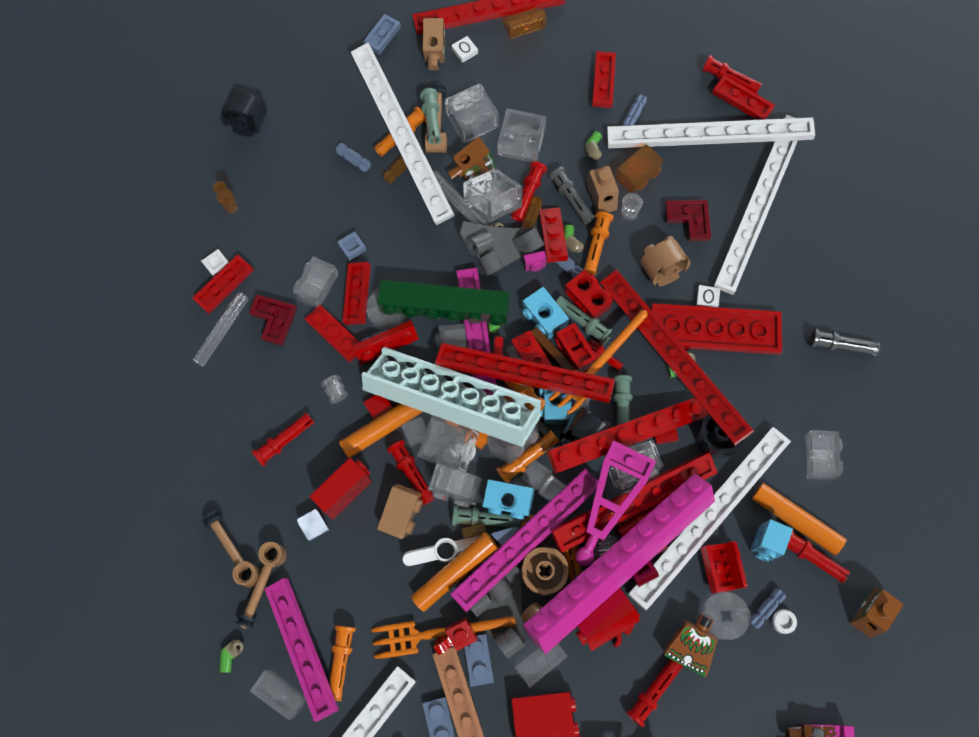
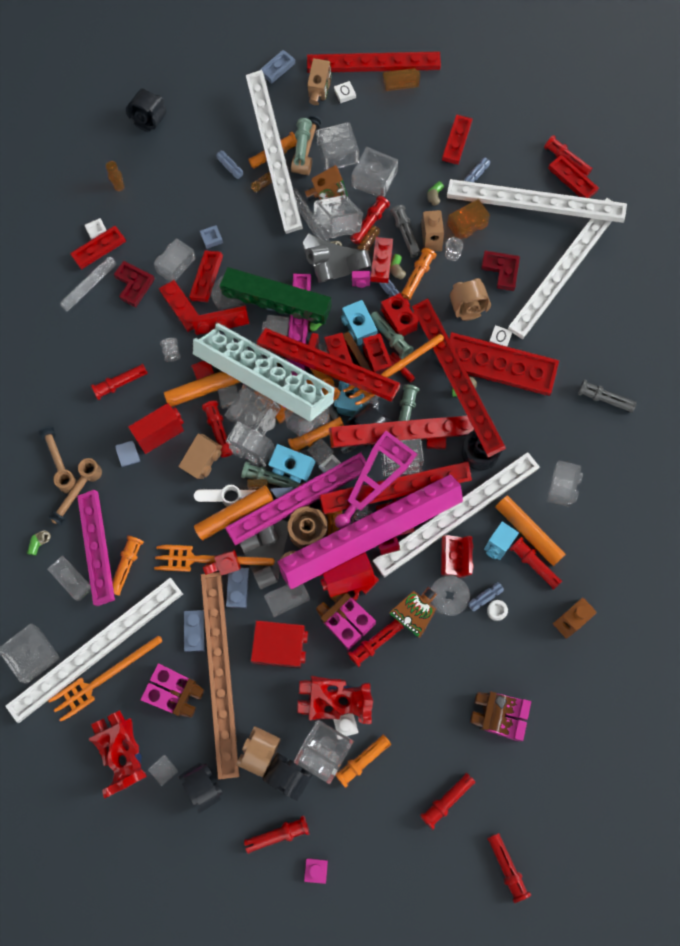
camera: 10 degrees right, 0 degrees up
none -> dark pink hips [316,593,376,651]

